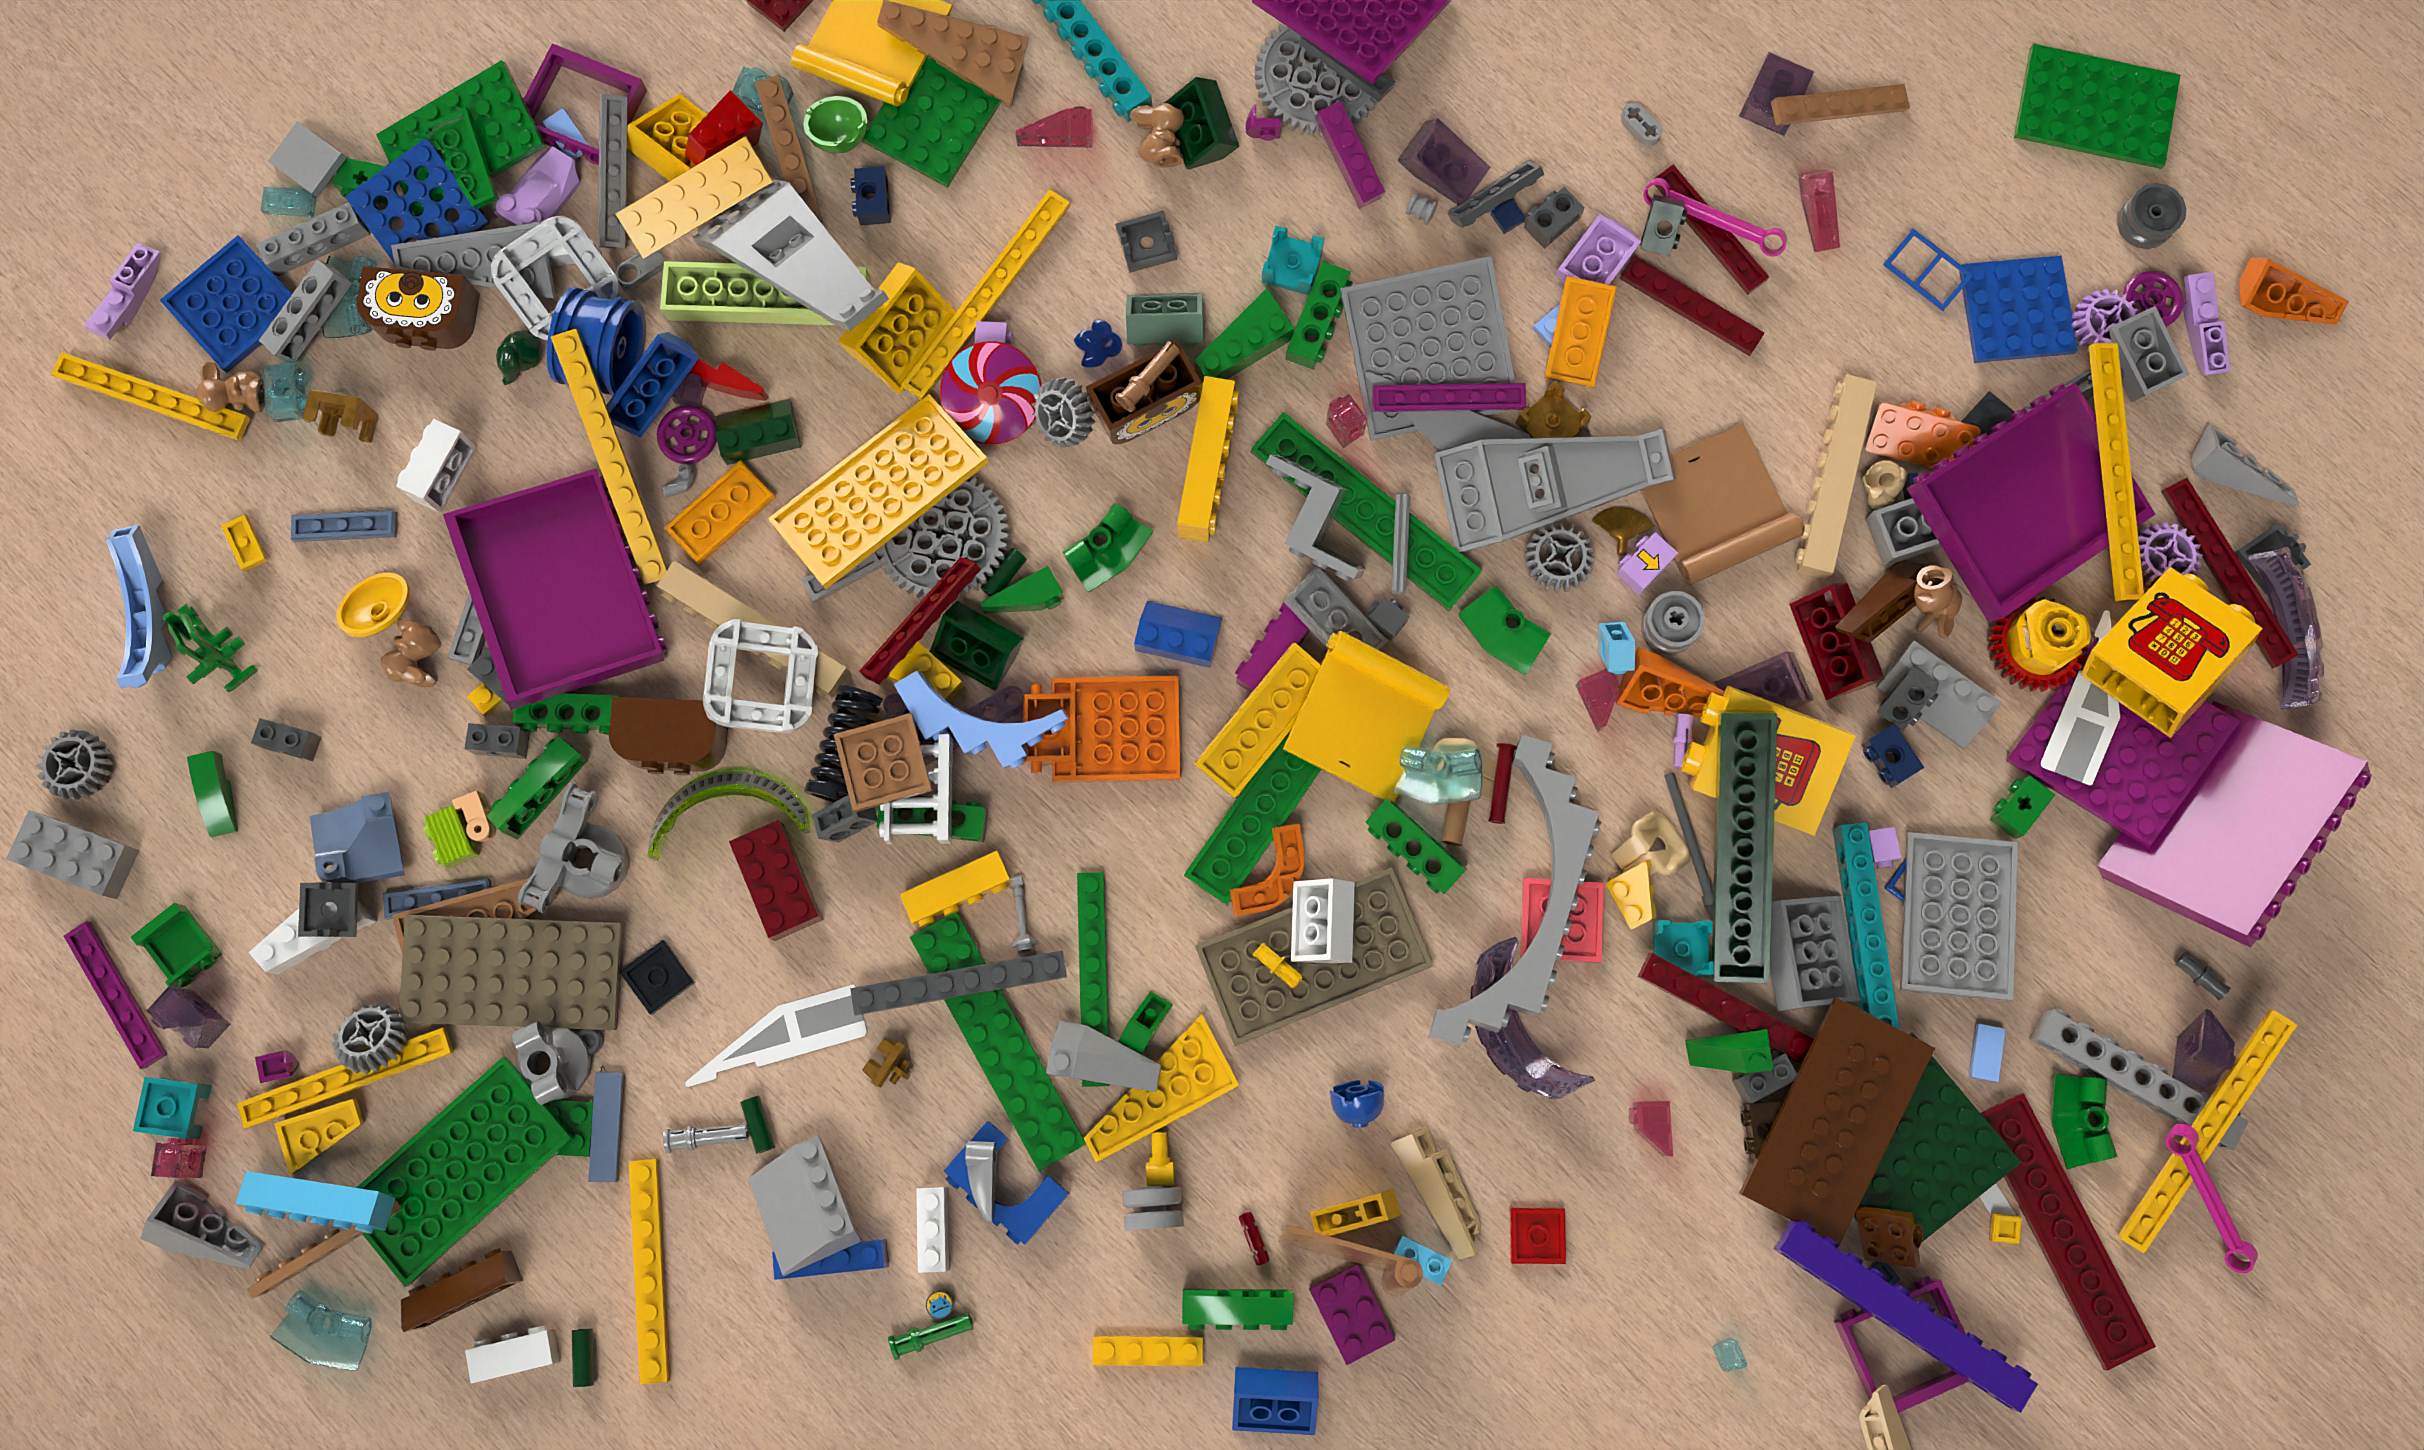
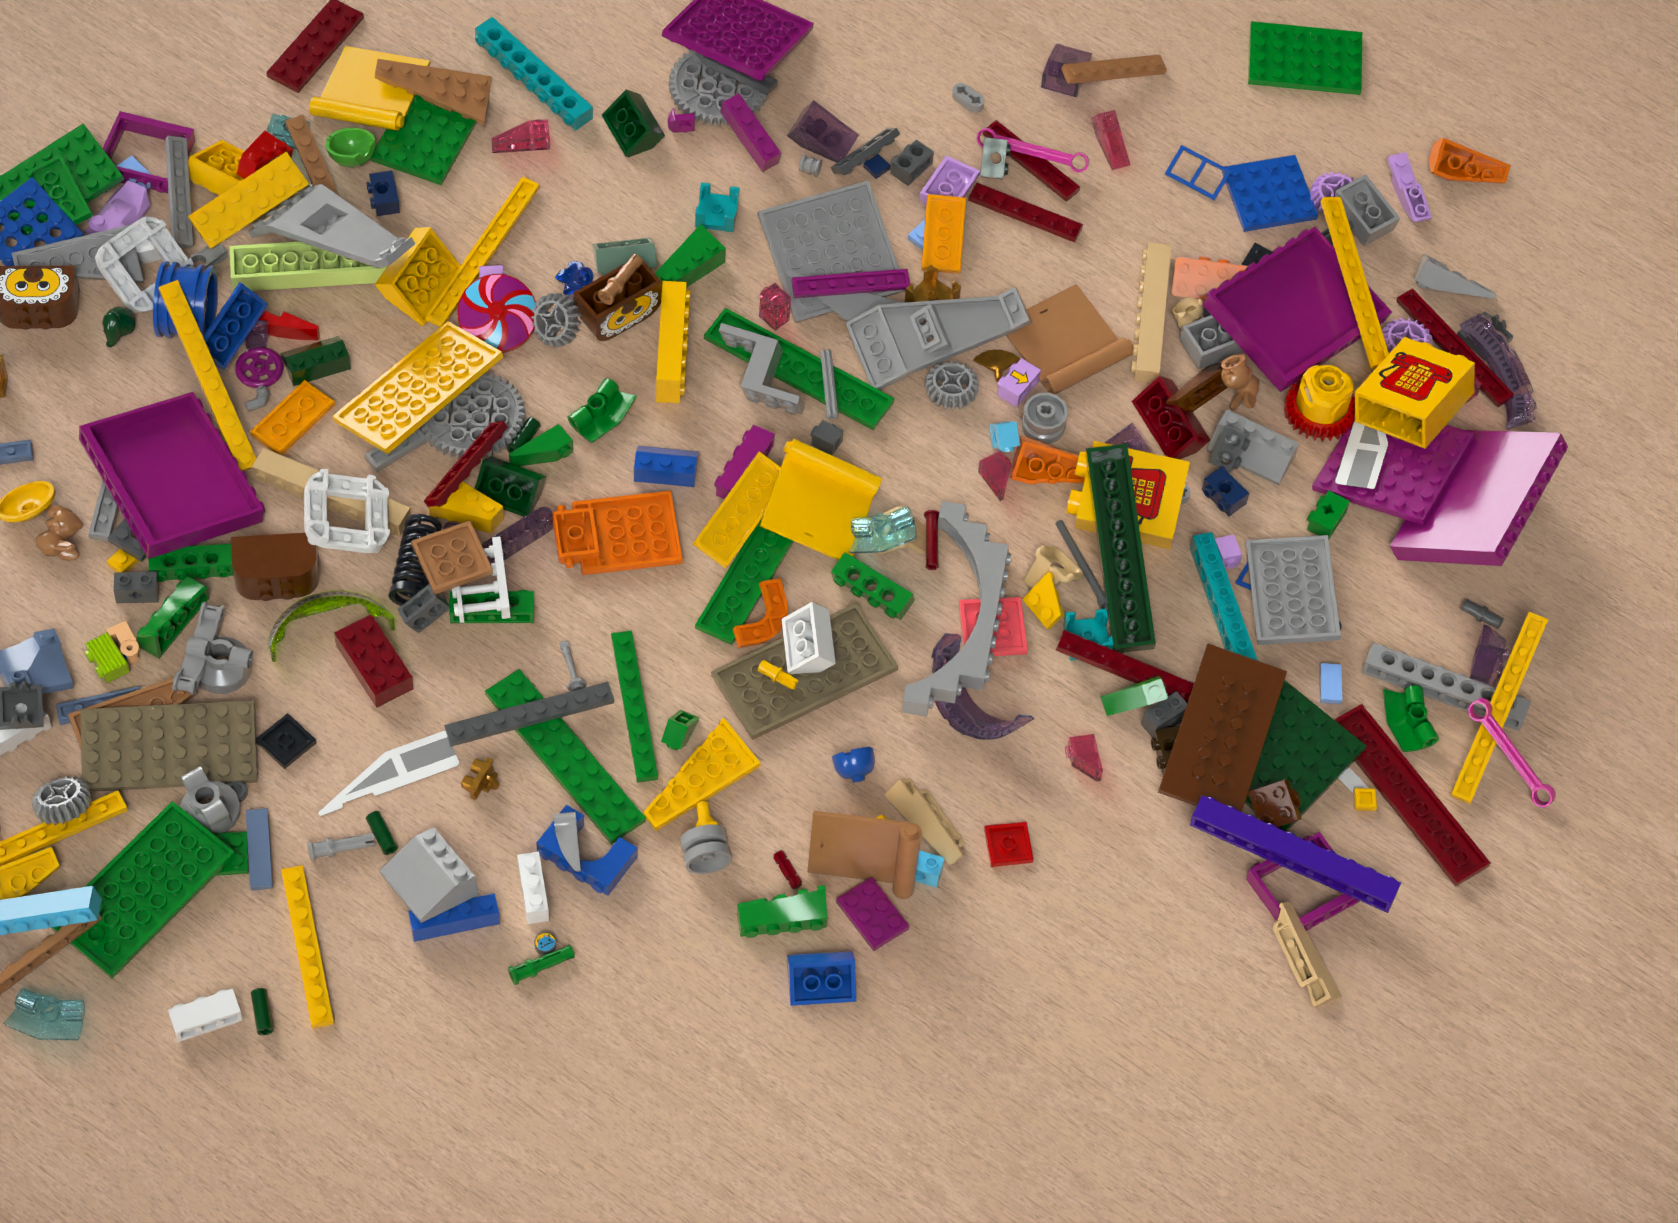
camera: 15 degrees left, 20 degrees down
white brick [396,418,477,513] -> none
reddish brown slope [401,1248,523,1332] -> none
light blue arch [894,671,1070,770] -> none
yellow brick [899,851,1011,927] -> none
light grey wedge [1046,1021,1161,1092] -> none
yellow plate [1093,1336,1203,1366] -> none
dark grey piece [1115,211,1177,273] -> none
medium nougat animal [1130,103,1185,168] -> none
light grey tile [1283,566,1388,651] -> none
green brick [1286,261,1353,370] -> none
medium nougat piece [1441,773,1471,846] -> none
green panel [1458,585,1552,675] -> none
lavender pin [1673,714,1695,768] -> none
clear light blue slope [1713,1338,1748,1372] -> none
light grey slope [1770,895,1860,1011] -> none
dark grey wheel [2117,183,2187,249] -> none
magenta plate [2122,271,2184,327] -> none

